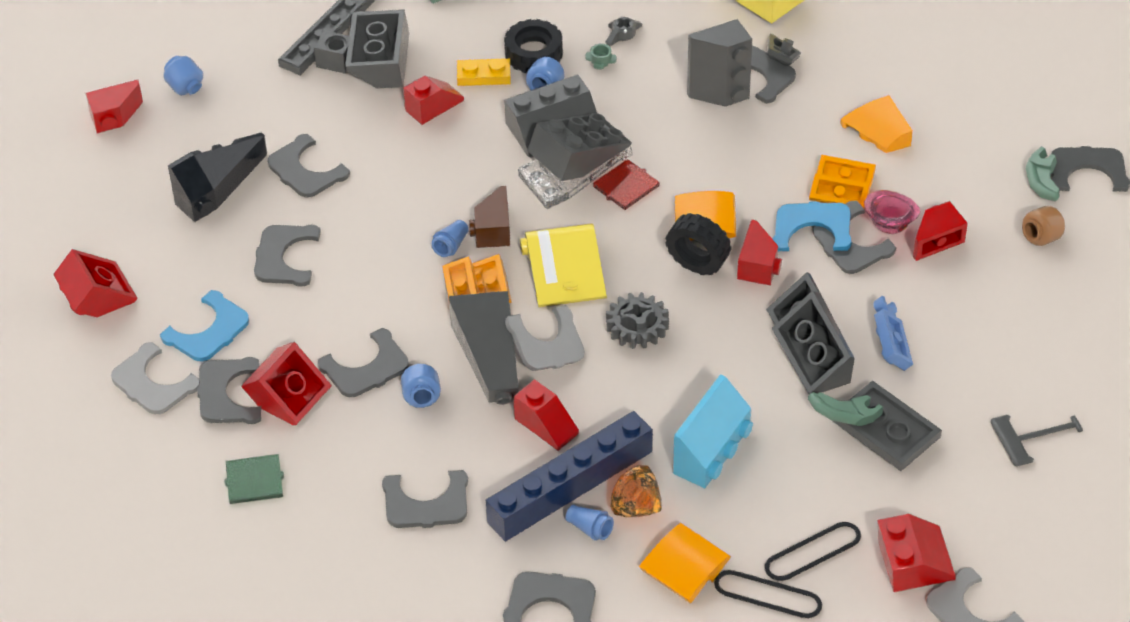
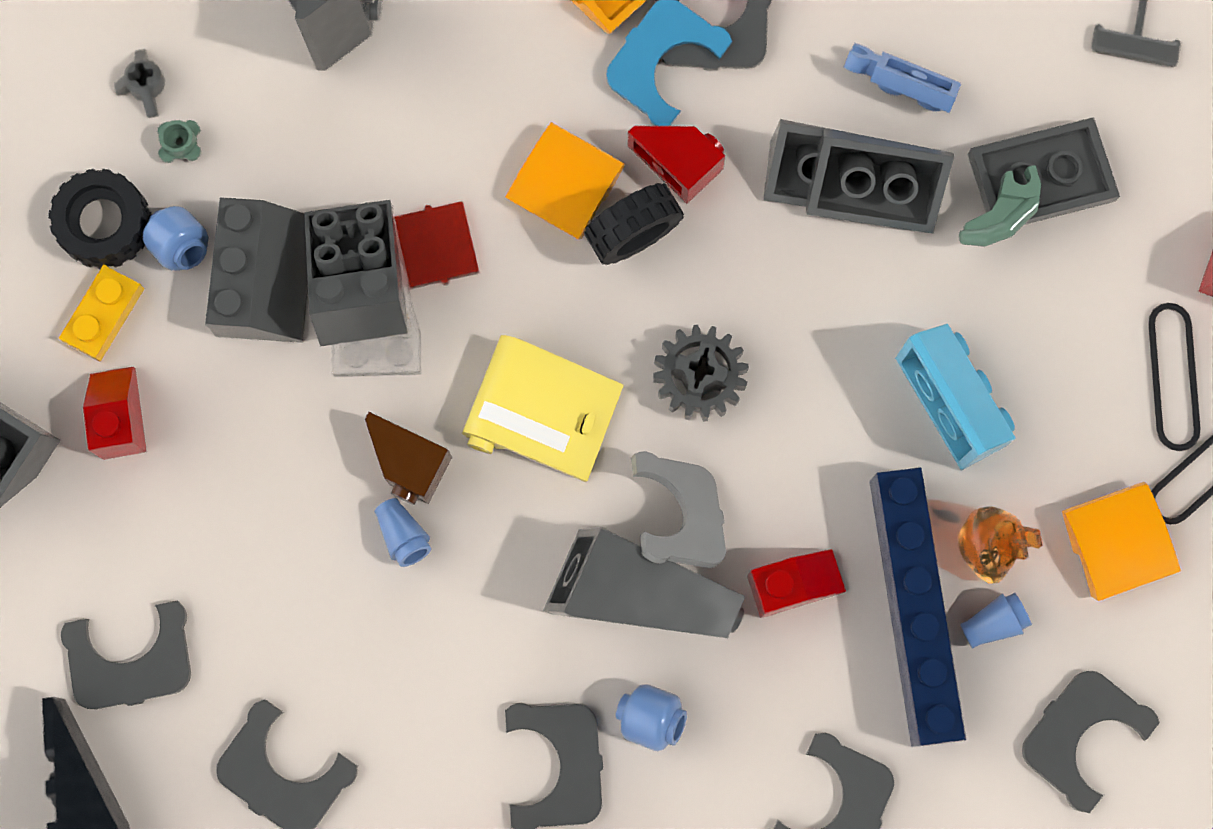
camera: 60 degrees left, 30 degrees up
light orange slope [442,254,512,303] -> none

